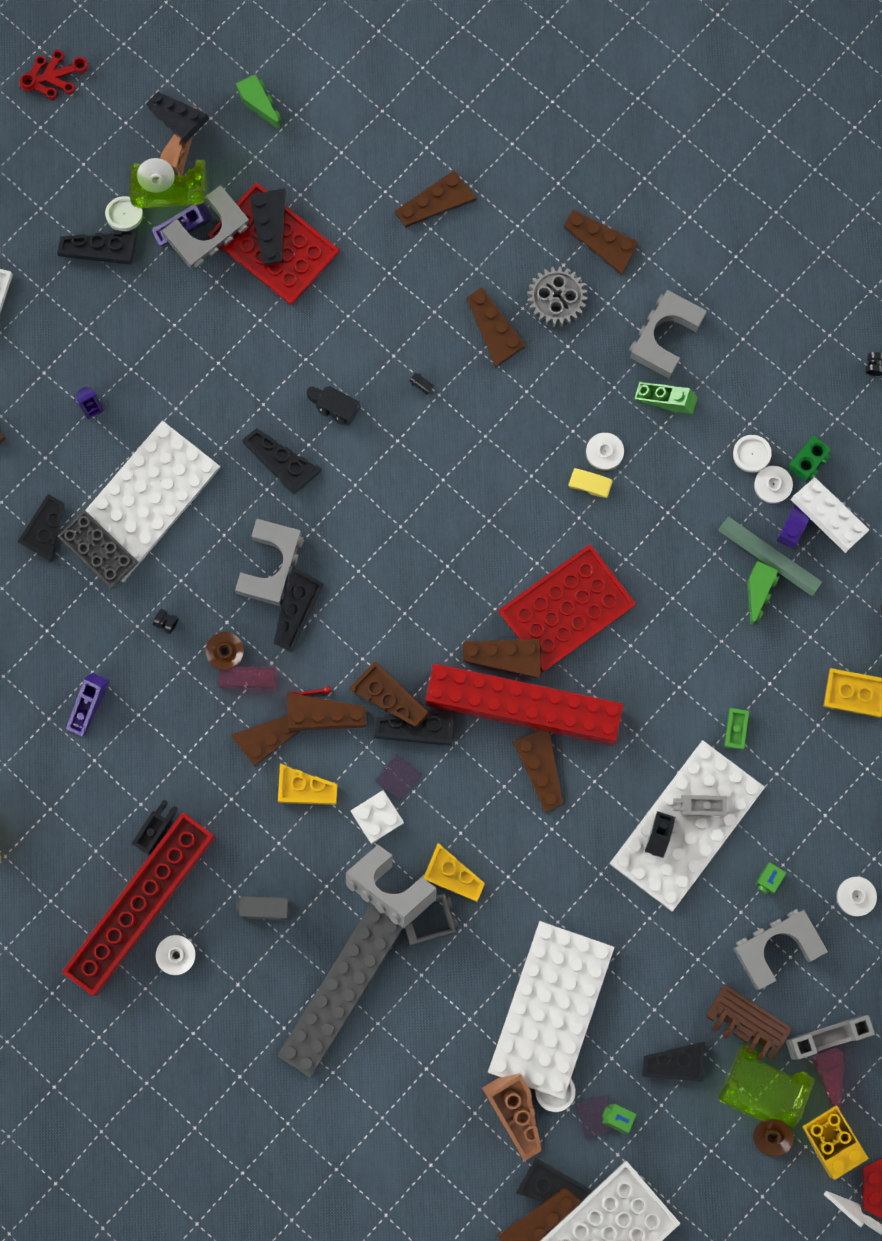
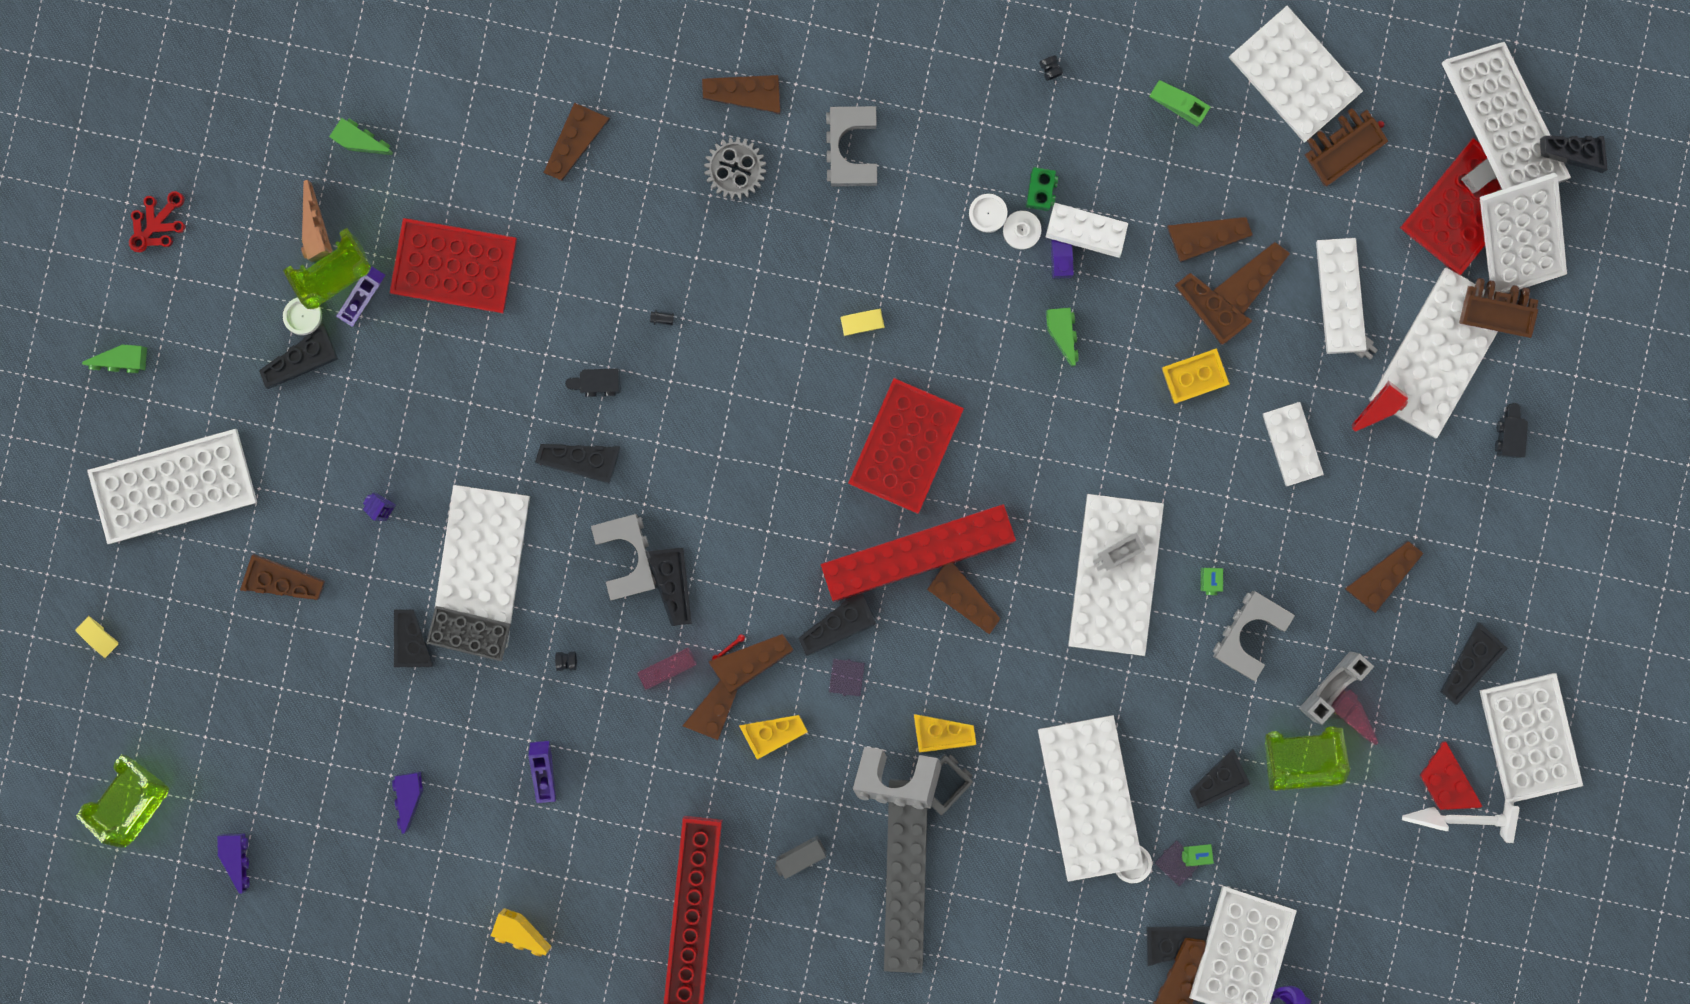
camera: 30 degrees left, 10 degrees up
black hinge [131,799,178,855] -> none
white dish [137,158,175,193] -> none
black wing [146,92,209,144] -> none
white dish [156,935,195,975] -> none
light grey arch [162,185,249,269] -> none
reddish brown dish [205,632,244,670] -> none
black wing [249,188,286,267] -> none
reddish brown wing [349,661,430,728] -> none
white plate [351,790,404,844] -> none
reddish brown wing [463,639,541,678] -> none
reddish brown wing [467,287,526,368] -> none
nougat wedge [482,1073,542,1161] -> none
white piece [586,433,624,471] -> none
bright green slope [634,382,698,415] -> none
black slope [645,811,676,858] -> none
reddish brown hinge [706,984,792,1061] -> none
sand green tile [718,516,822,596] -> none
bright green plate [724,708,749,750] -> none
reddish brown dish [753,1119,794,1156] -> none
yellow slope [802,1105,869,1180] -> none
white piece [837,877,877,916] -> none

